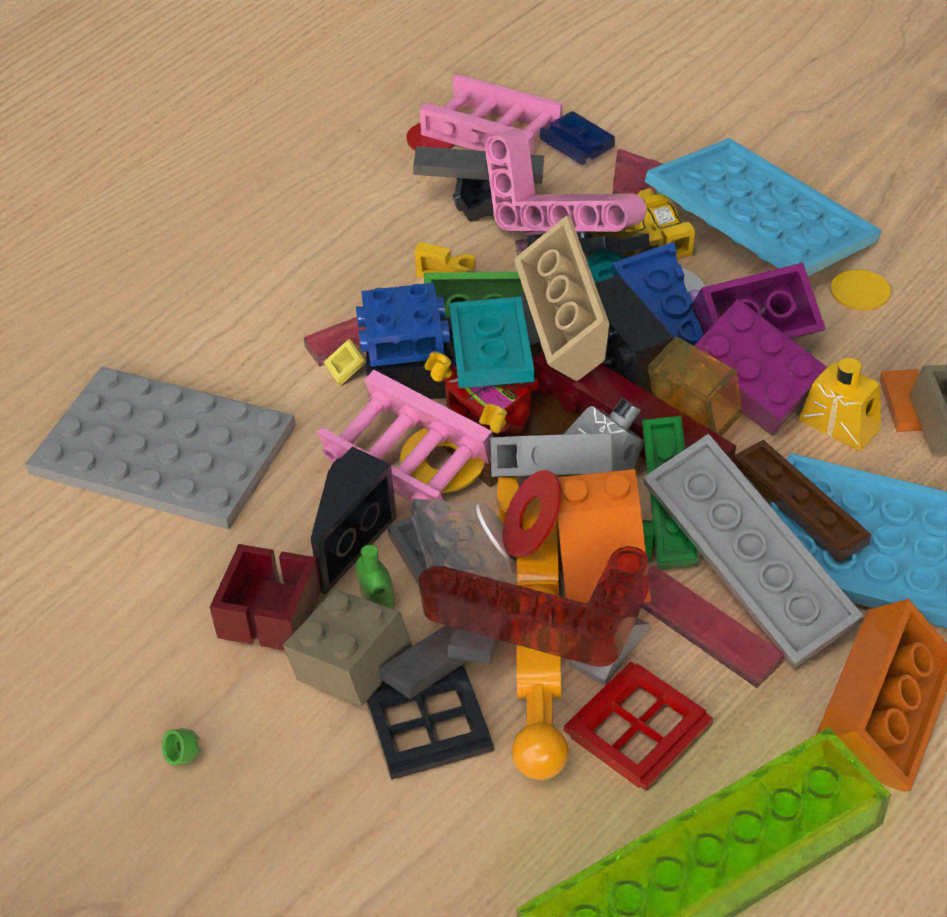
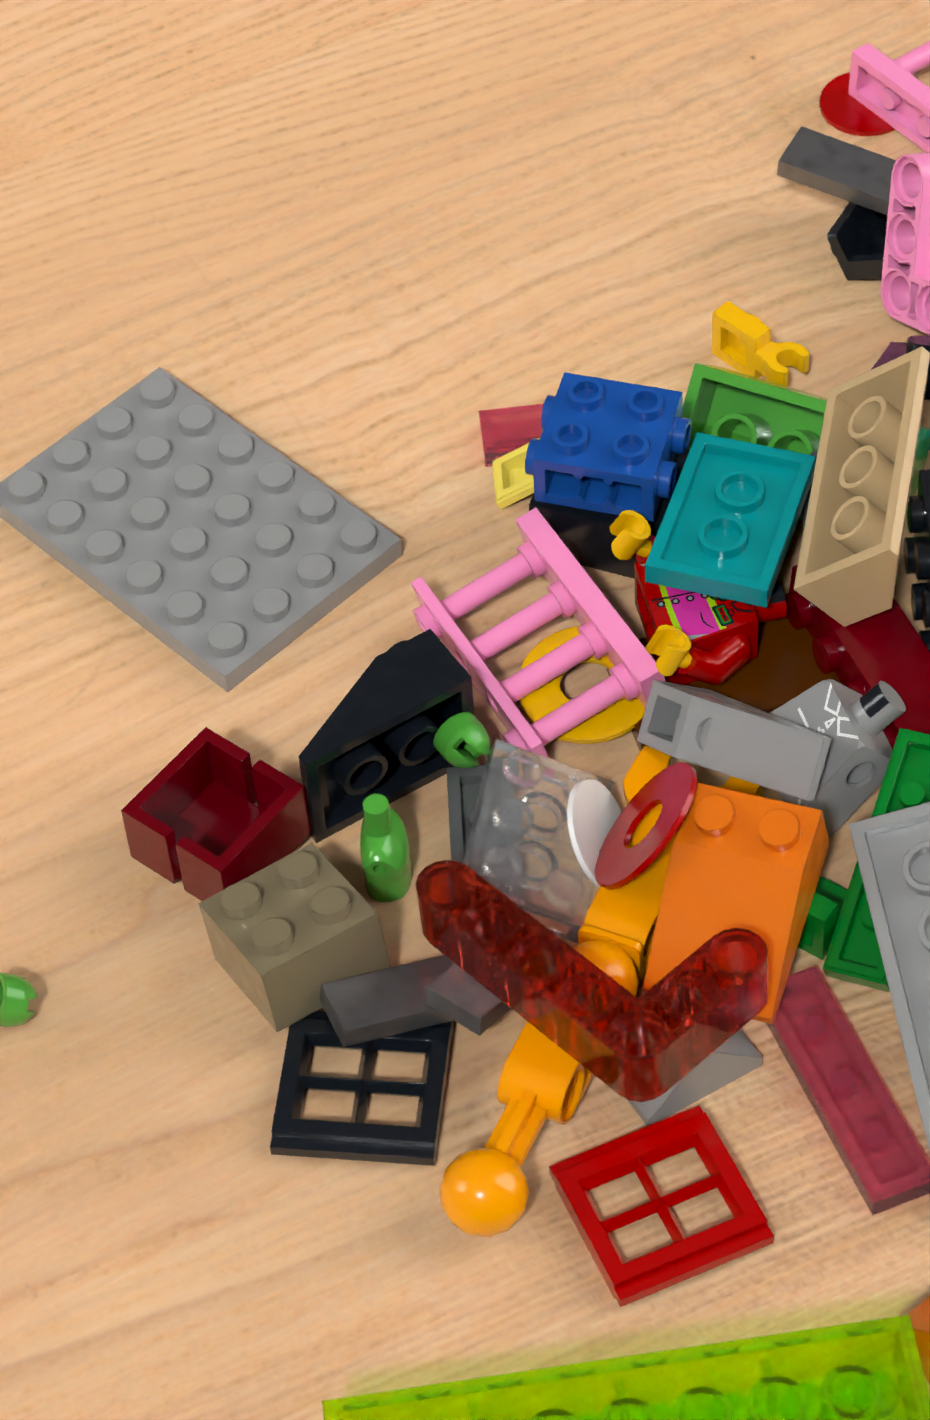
camera: 25 degrees right, 5 degrees up
none -> bright green hinge [433,712,491,769]

